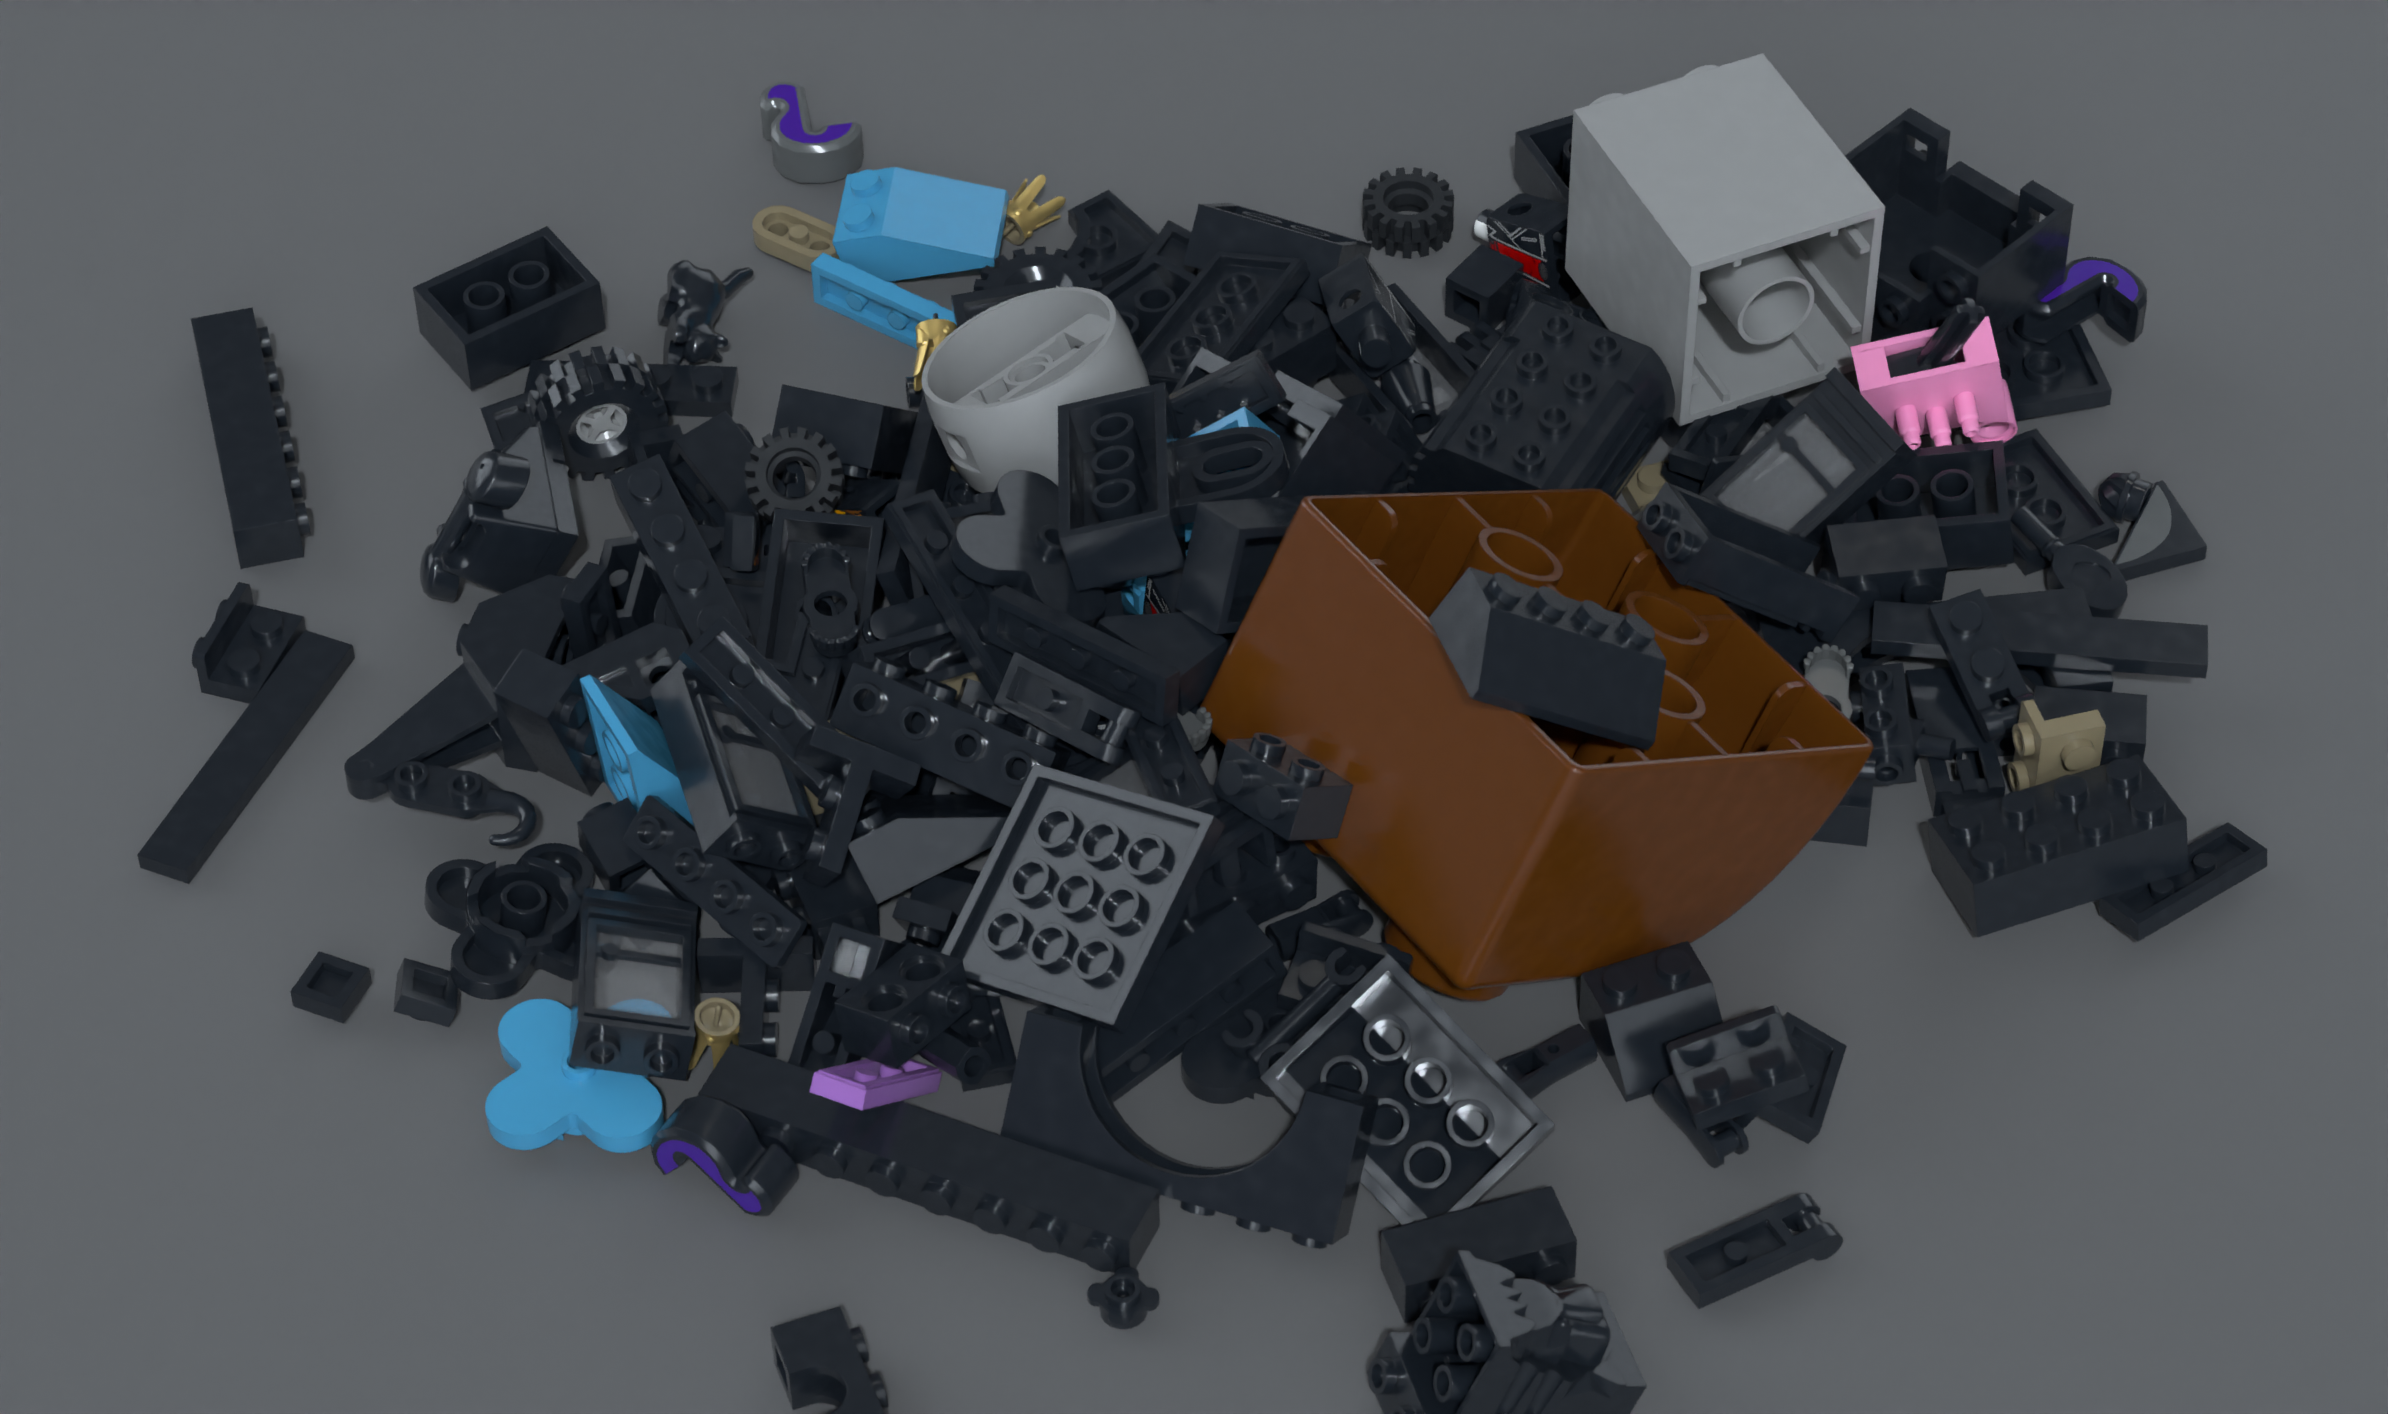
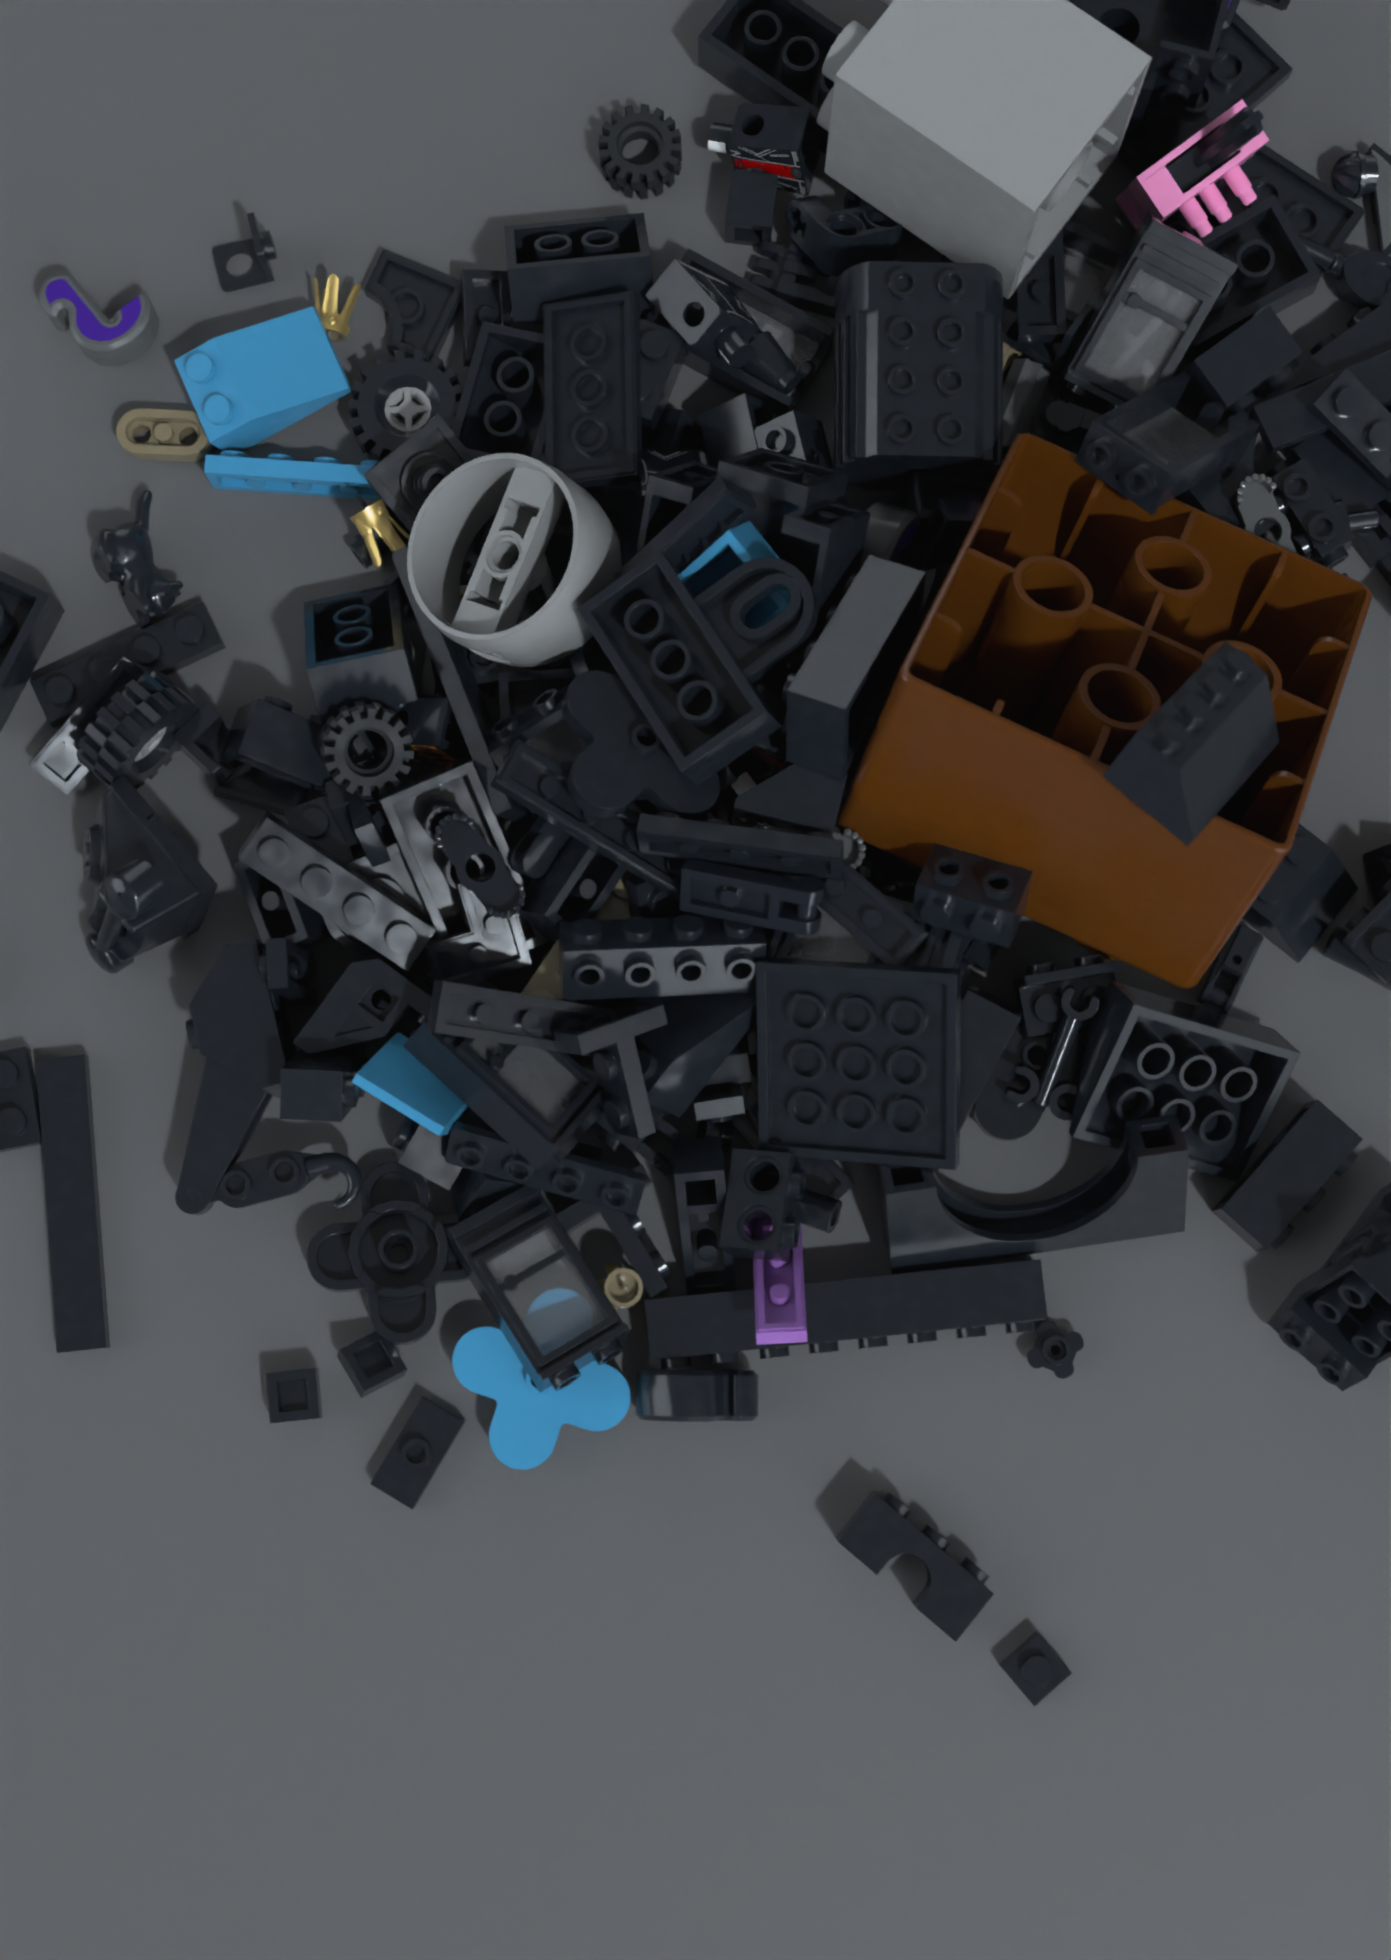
camera: 30 degrees left, 35 degrees up
none -> black bracket [213,212,277,292]
none -> black plate [370,1396,466,1510]

